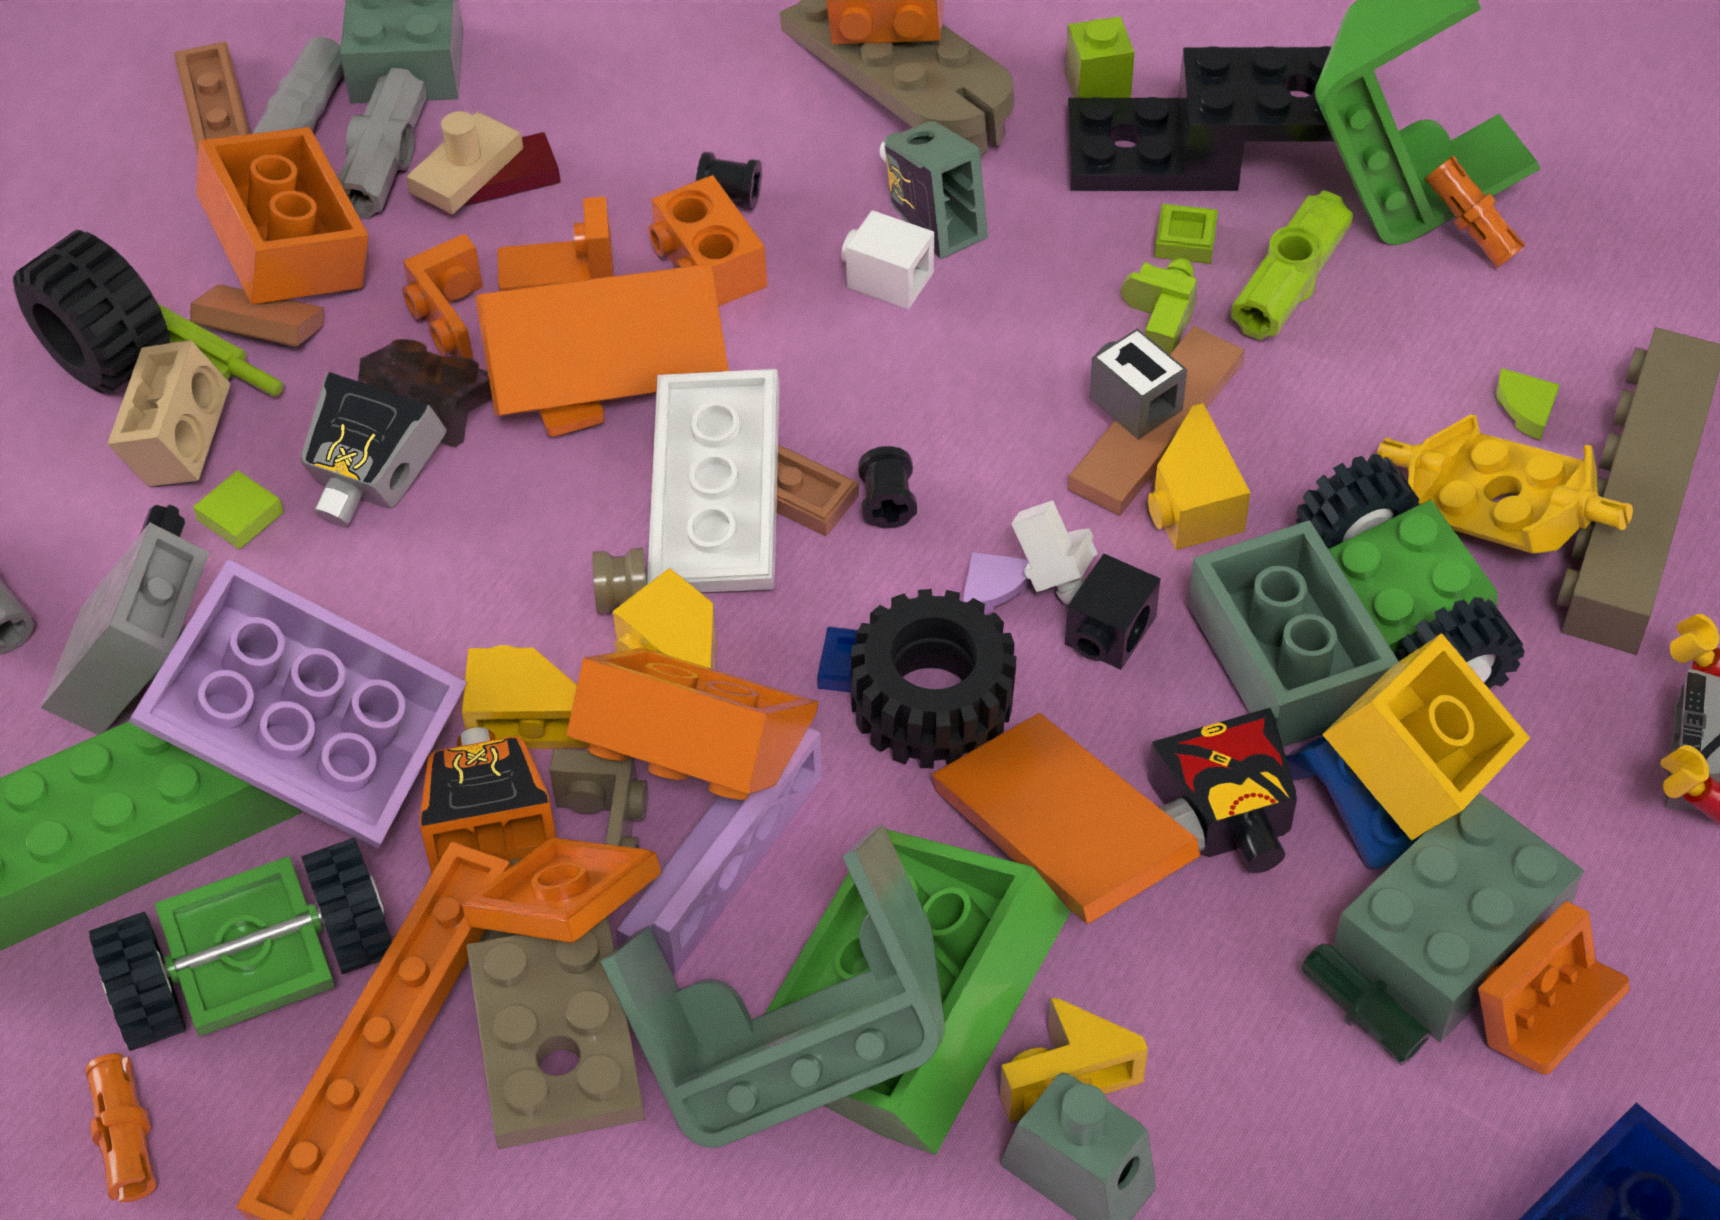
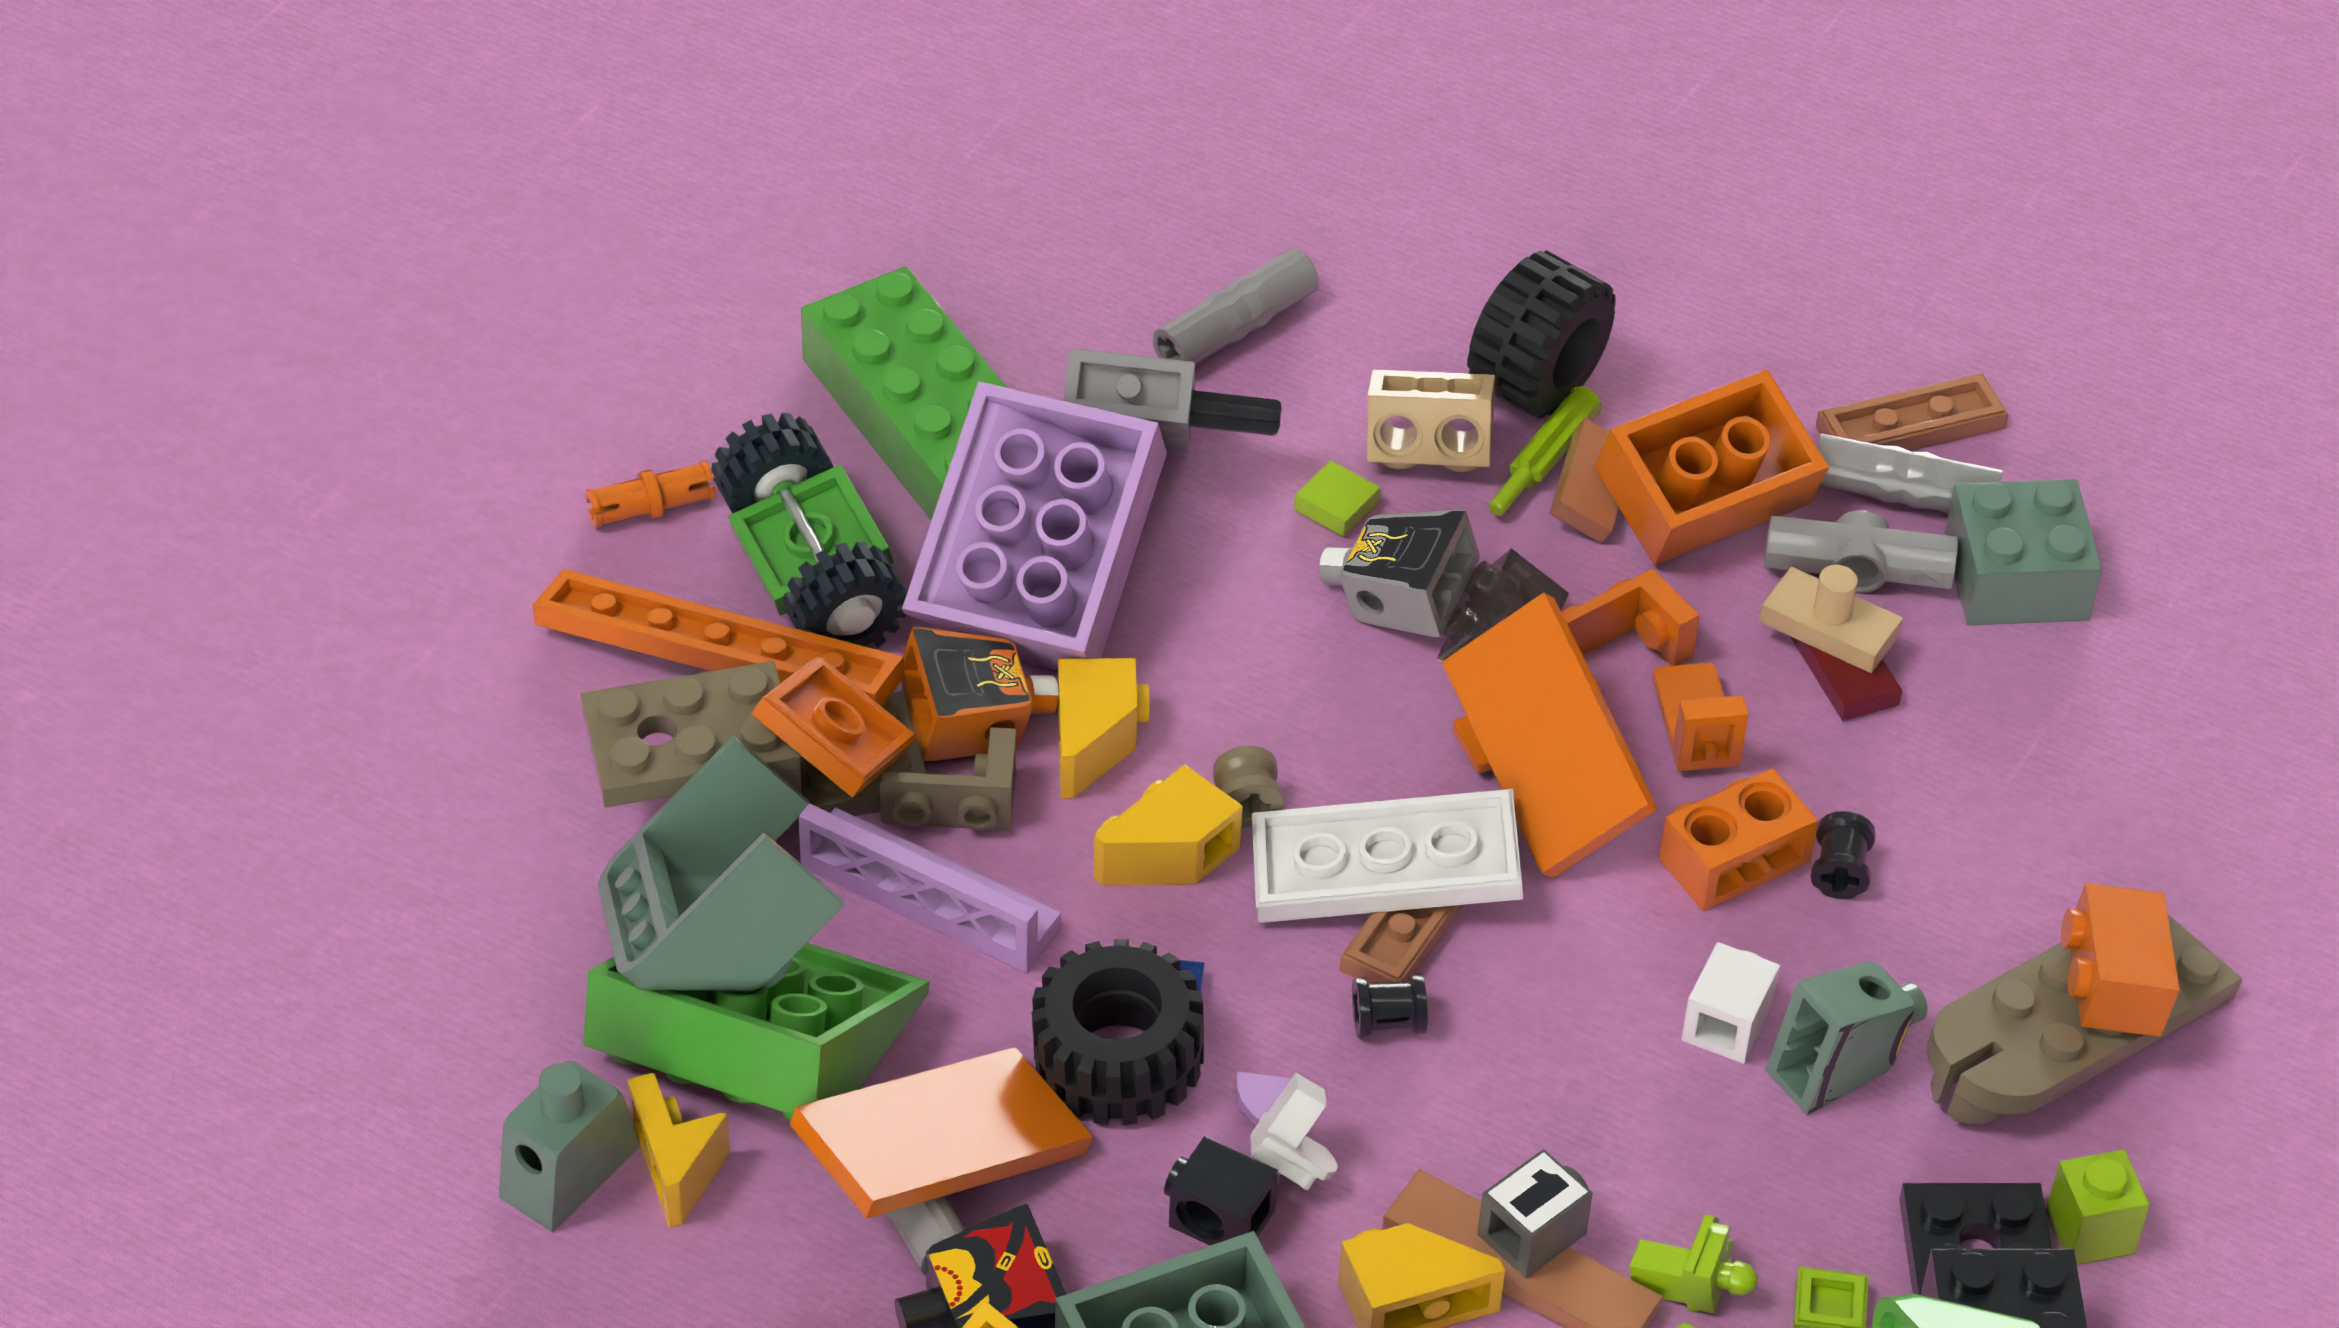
camera: 85 degrees right, 5 degrees down
orange slope [566,648,819,800] -> none

